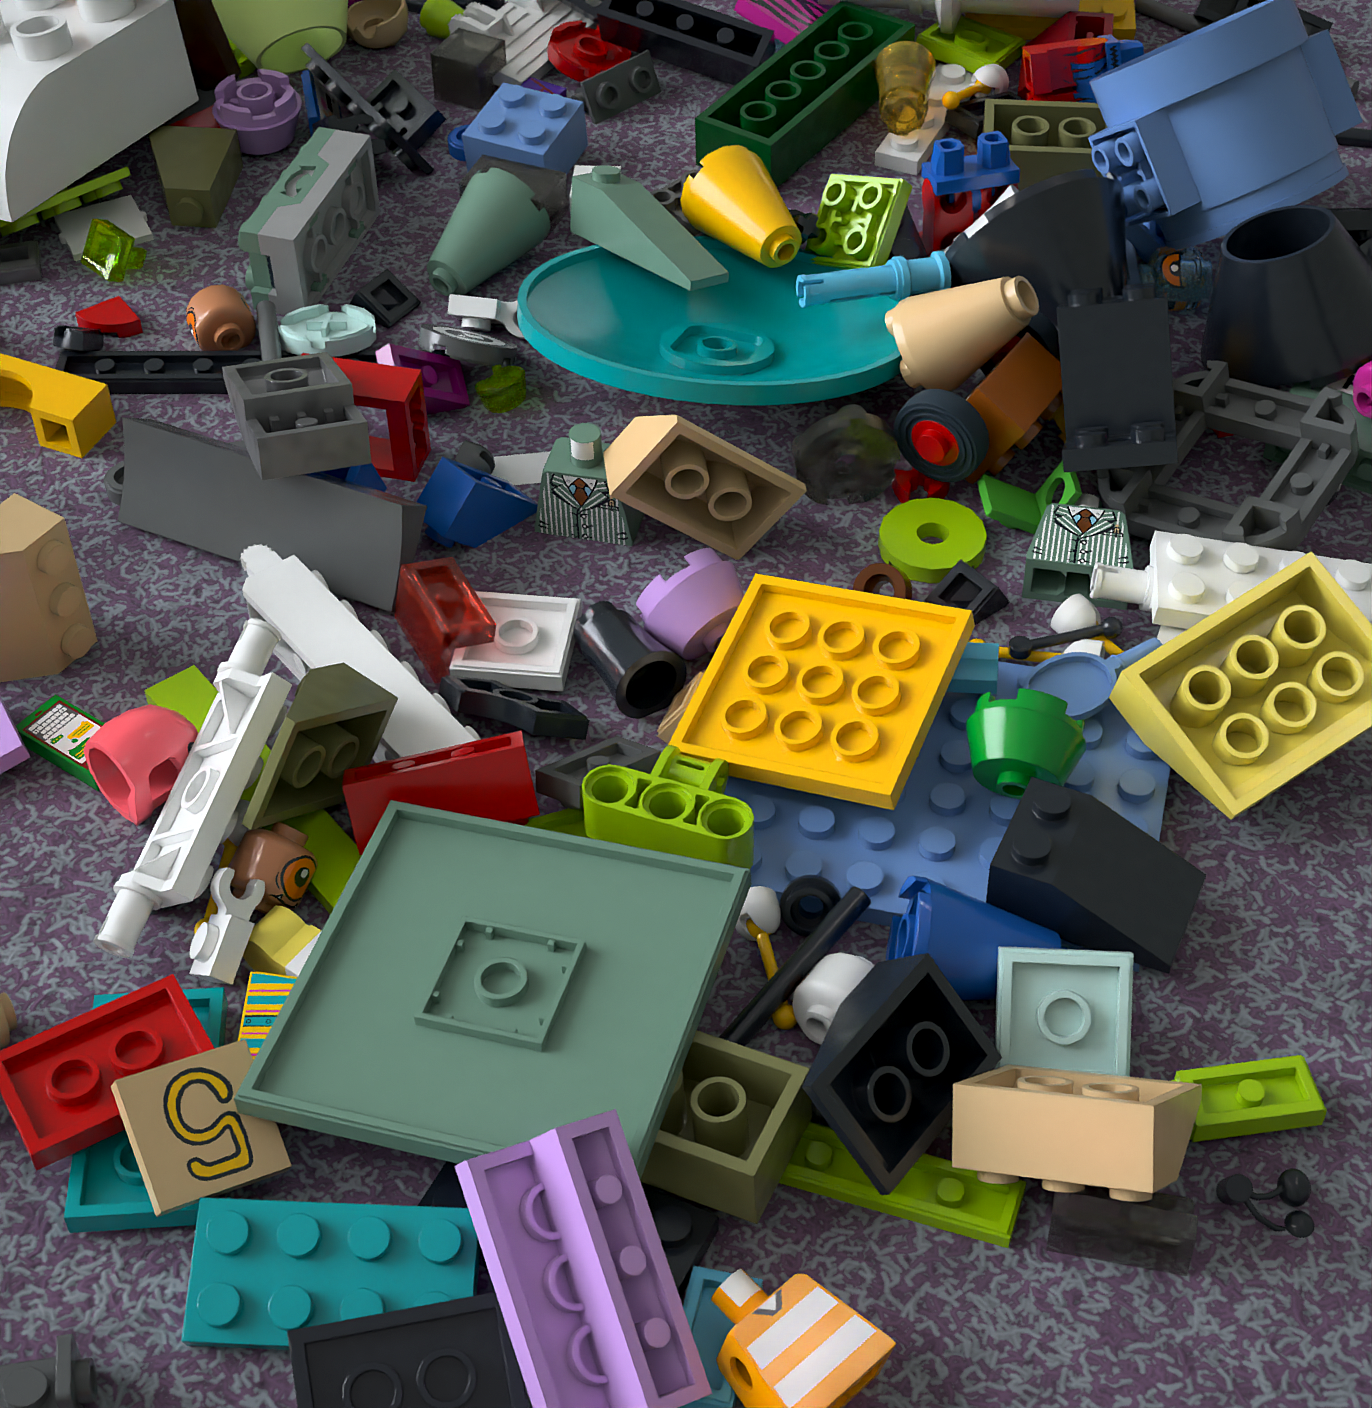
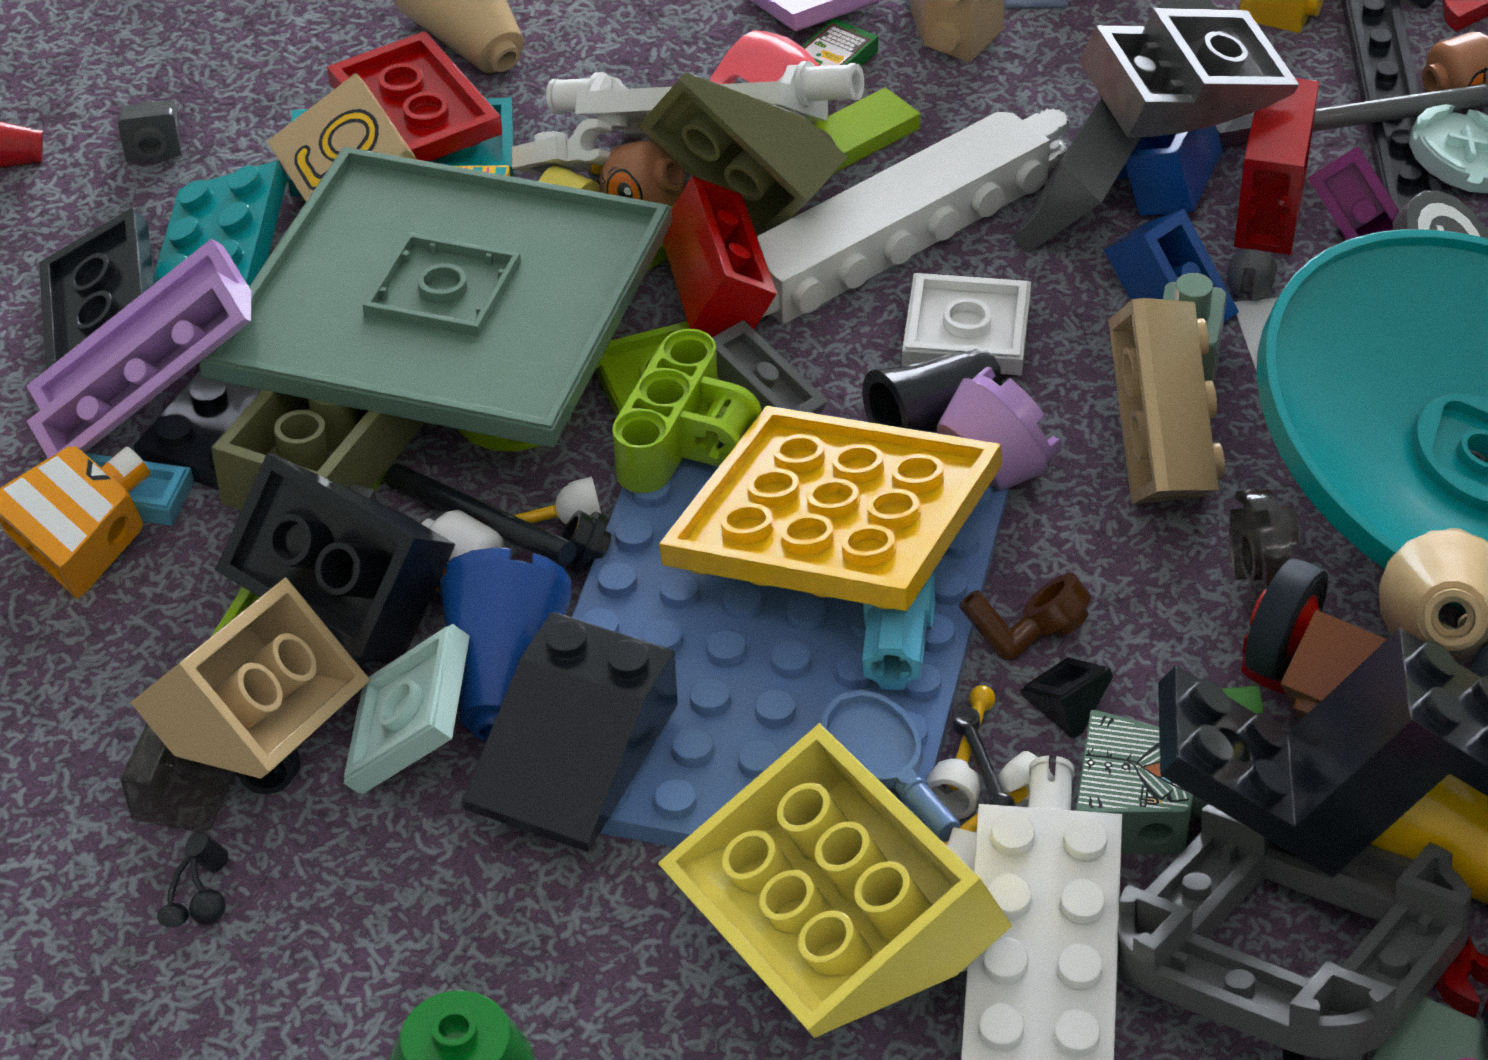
camera: 90 degrees right, 0 degrees up
clear red panel [394,557,497,684] -> none
black tile [438,675,590,740] -> none
lime tile [878,498,987,584] -> none
green cone [966,688,1087,800] -> none
lime hinge [1171,1055,1327,1142] -> none

